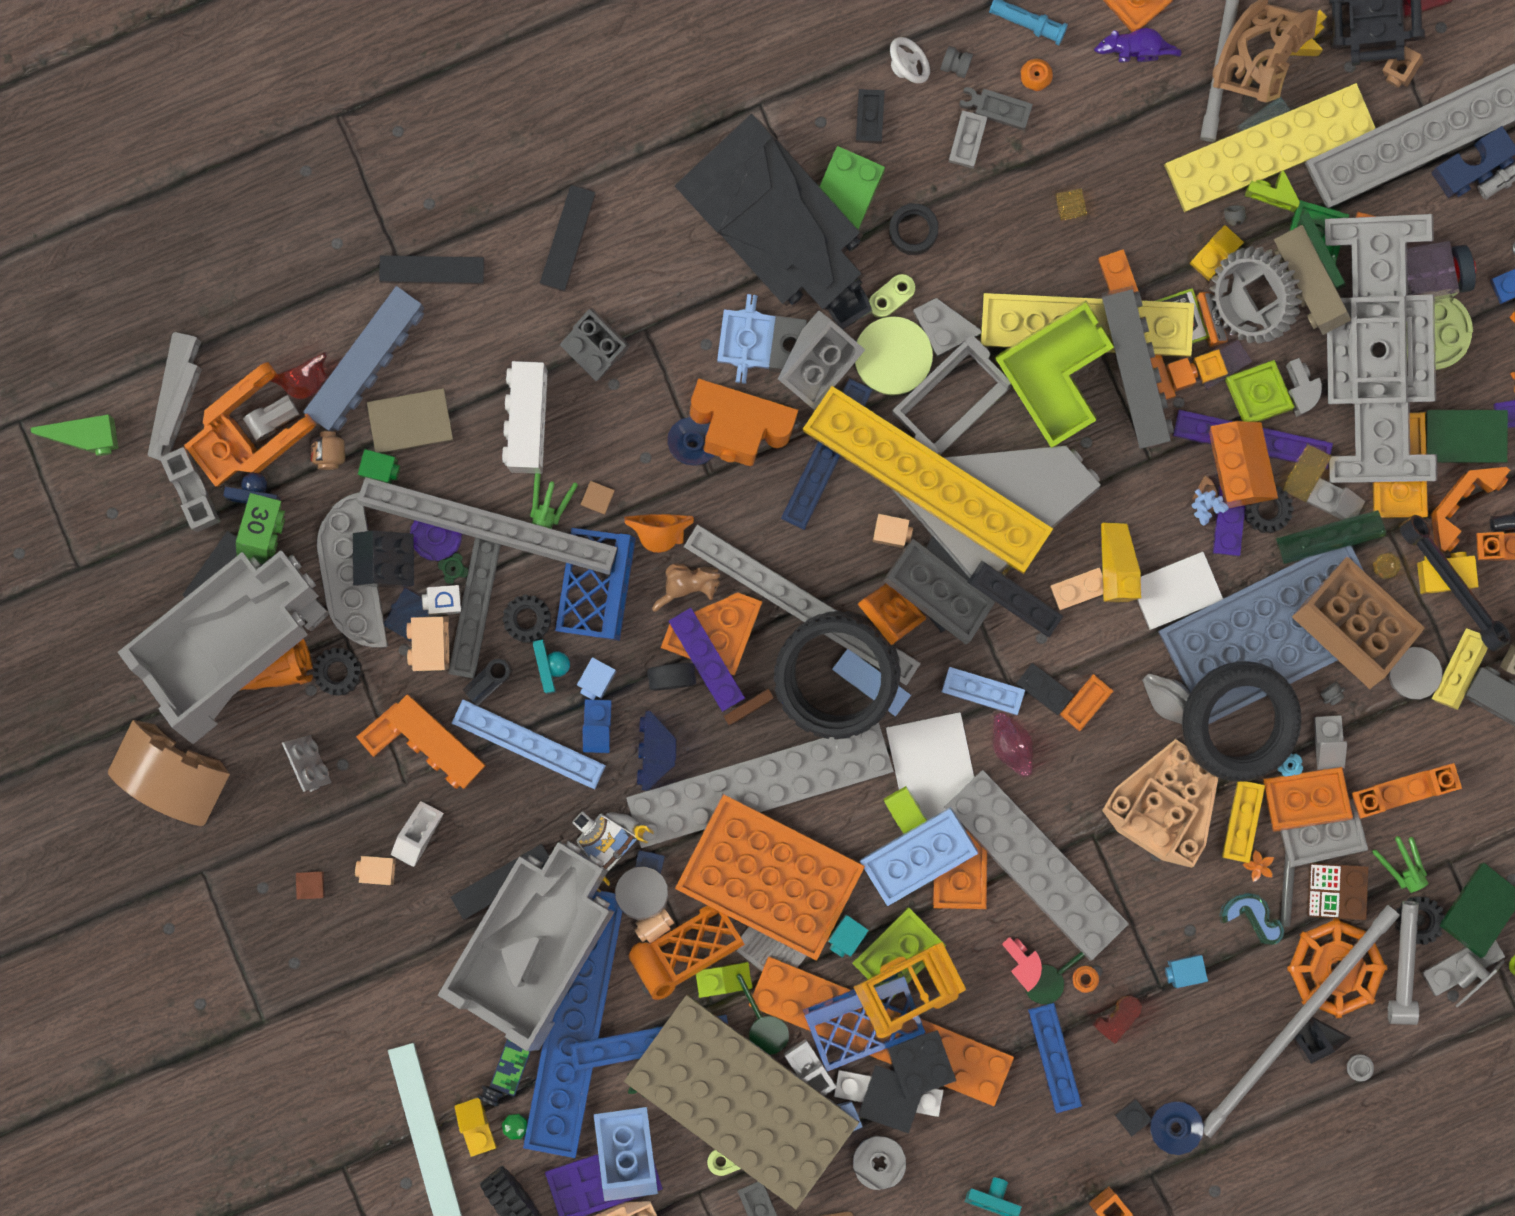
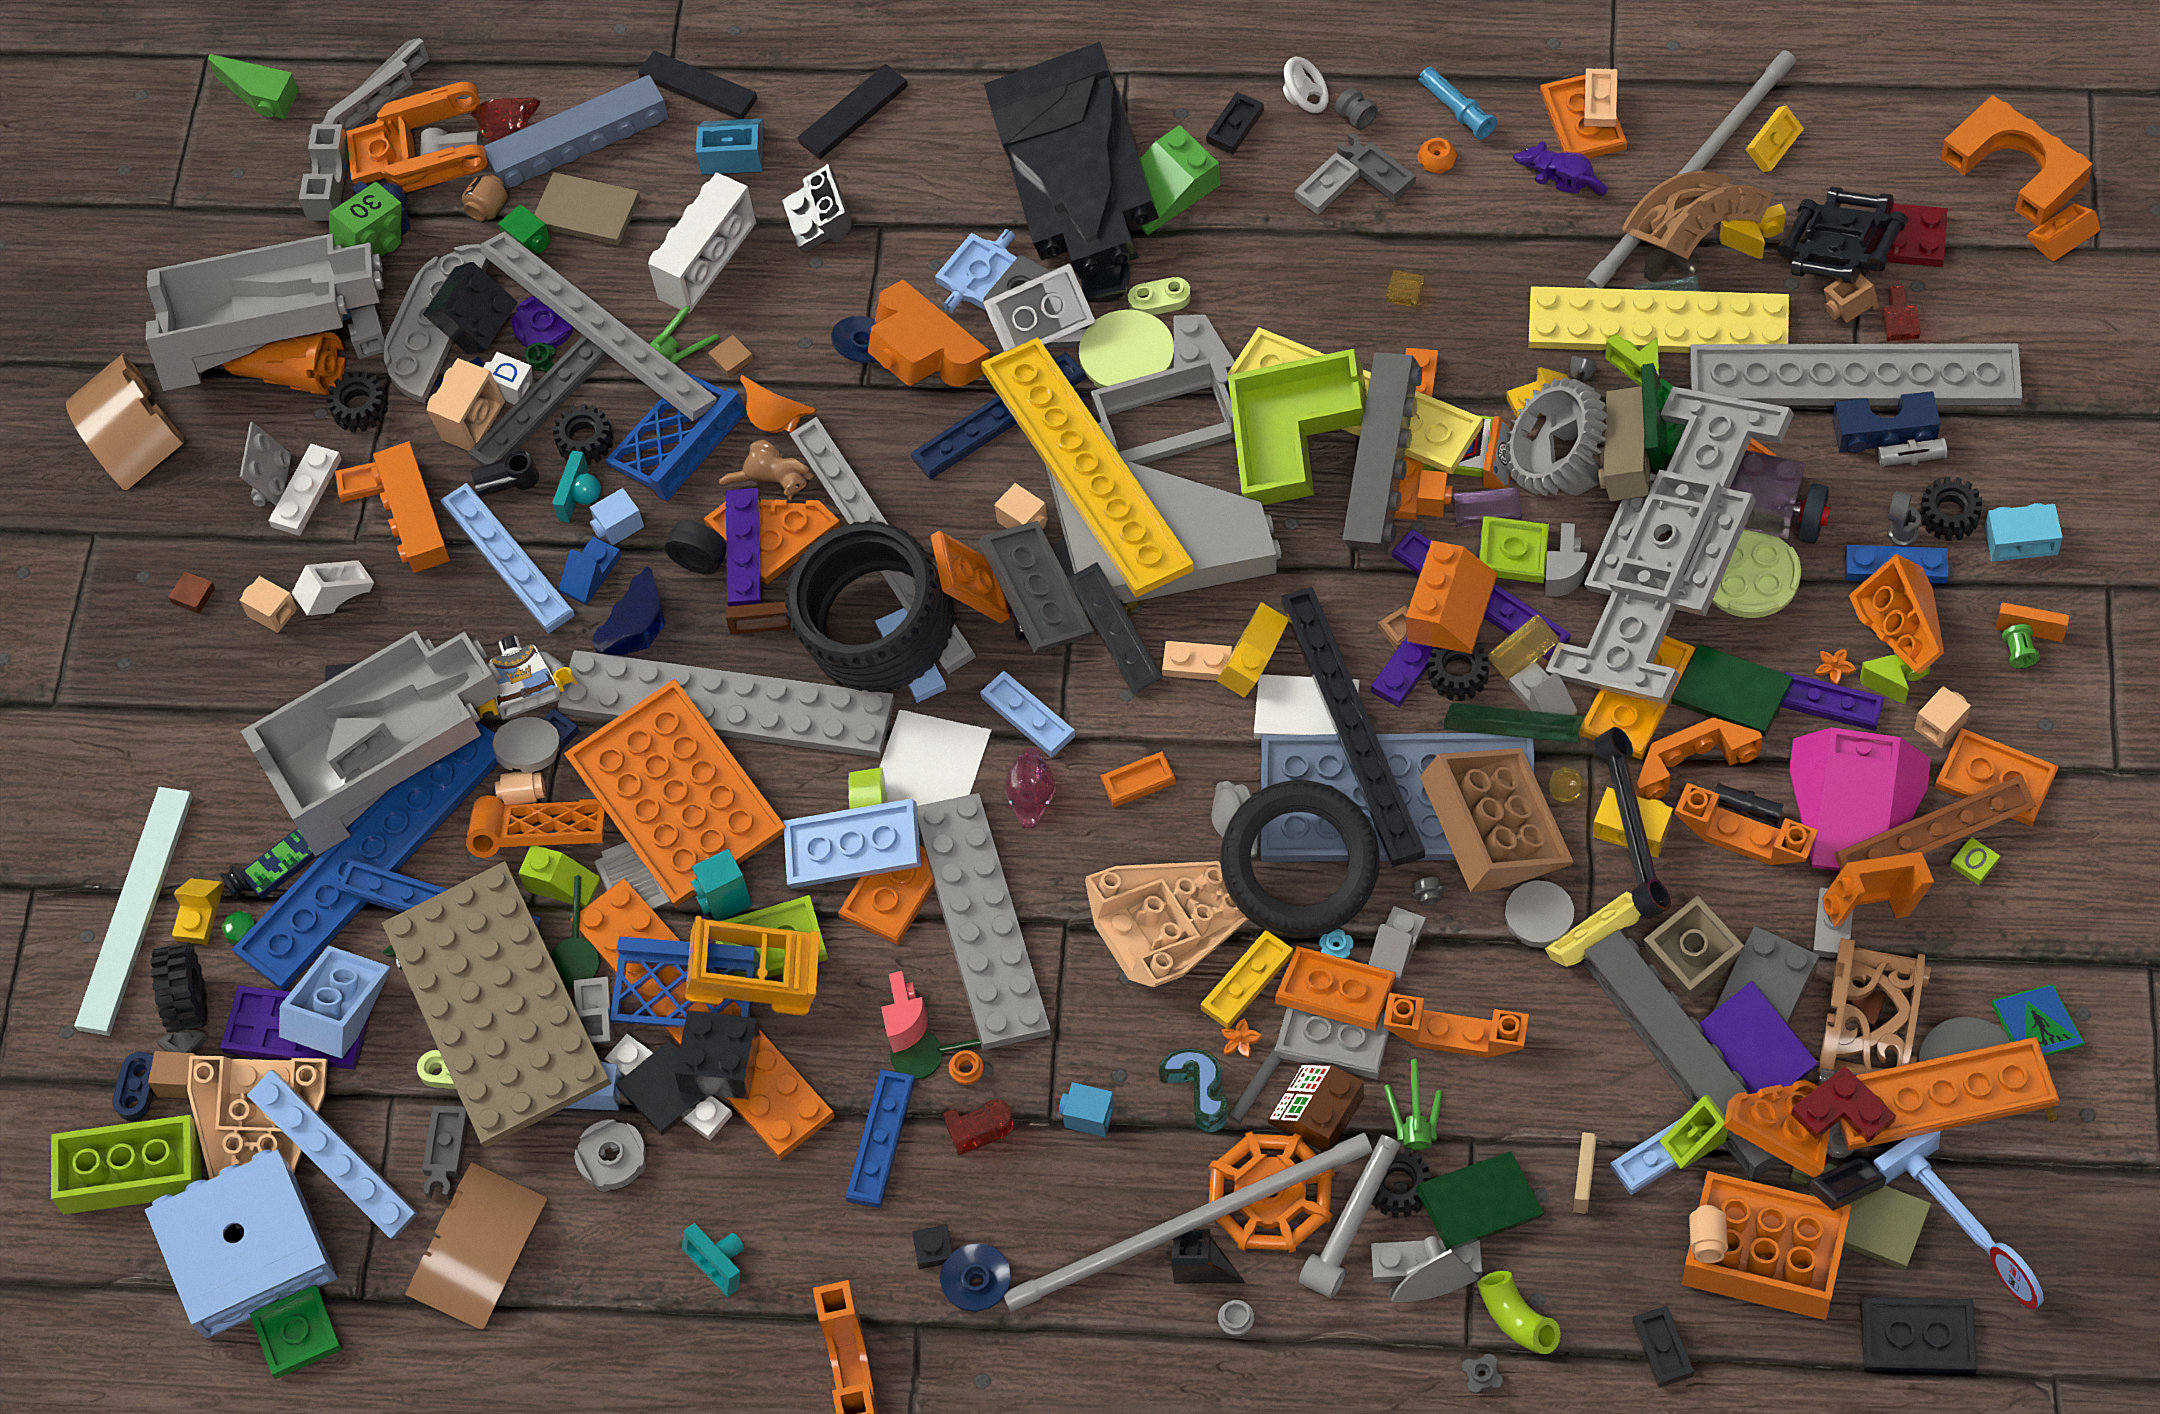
camera: 30 degrees right, 25 degrees down
black tyre [889,203,939,255] -> none
black plate [1016,663,1074,716] -> none
light blue animal [1192,489,1229,526] -> none
light orange tile [1193,349,1228,384] -> none
none -> white plate [268,444,342,536]
none -> dark azure slope [696,118,764,175]
none -> black plate [1281,587,1425,867]
none -> clear red plate [1883,285,1921,341]

